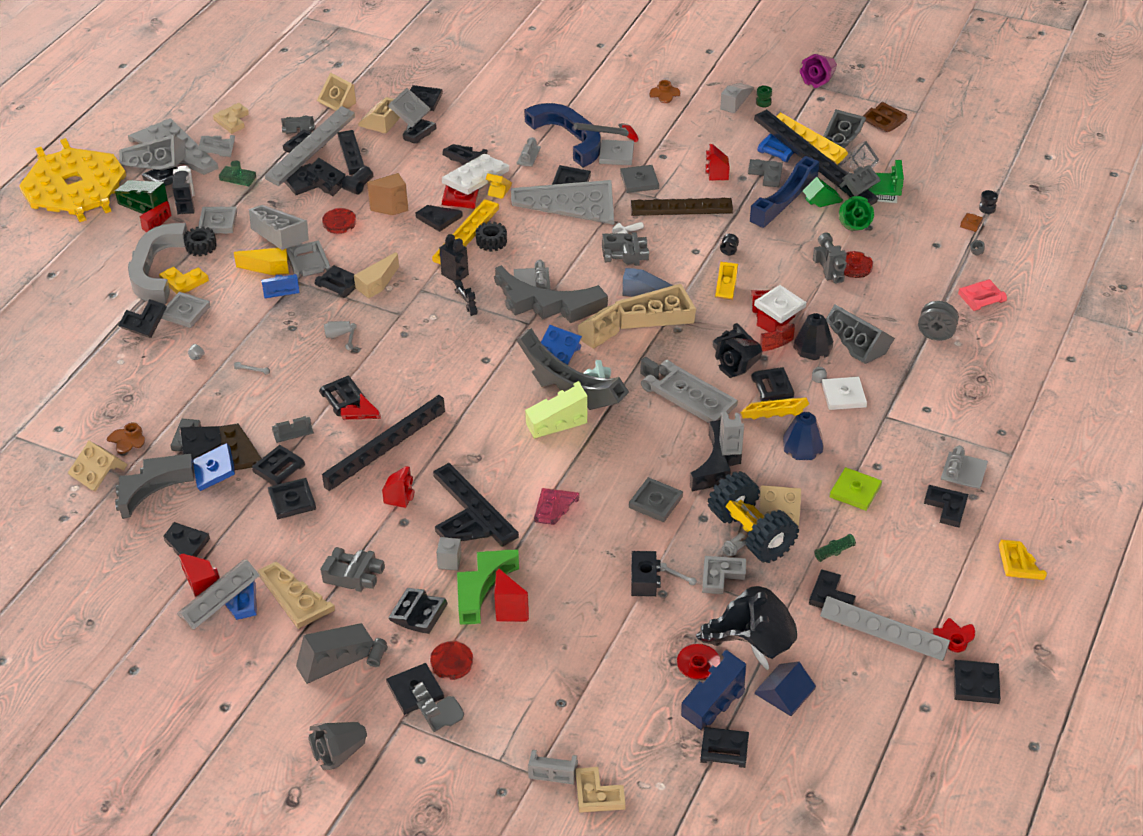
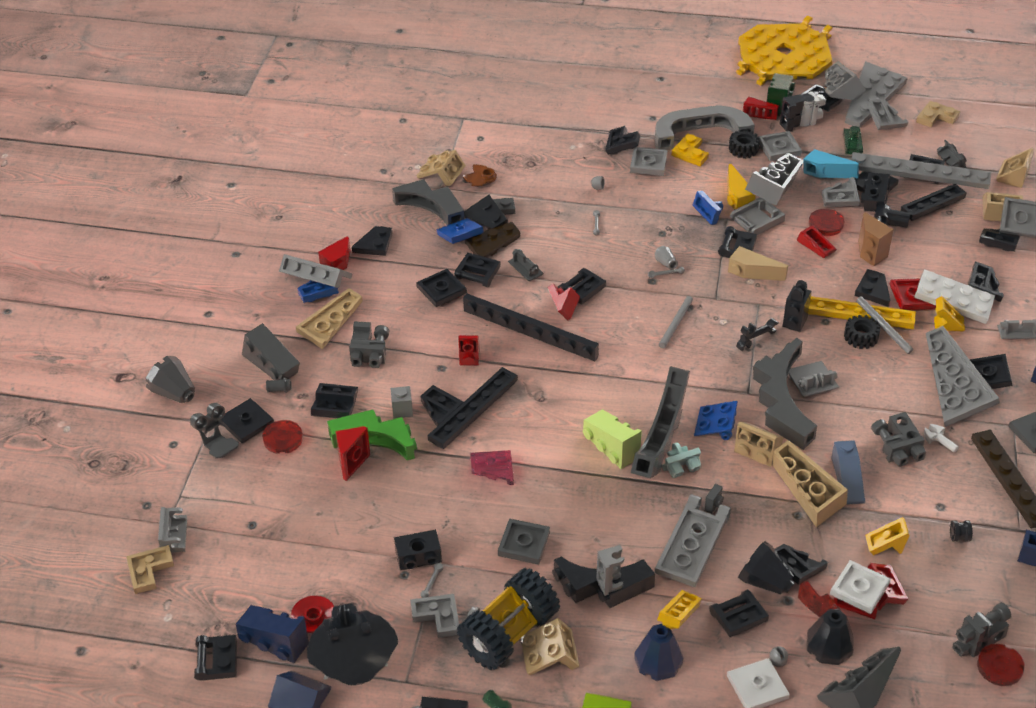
camera: 75 degrees right, 0 degrees up
none -> light grey bar [659,296,693,349]
none -> red slope [797,225,837,258]
none -> medium azure slope [803,149,859,178]
none -> light grey wing [822,177,860,207]
none -> light grey bar [856,296,913,354]

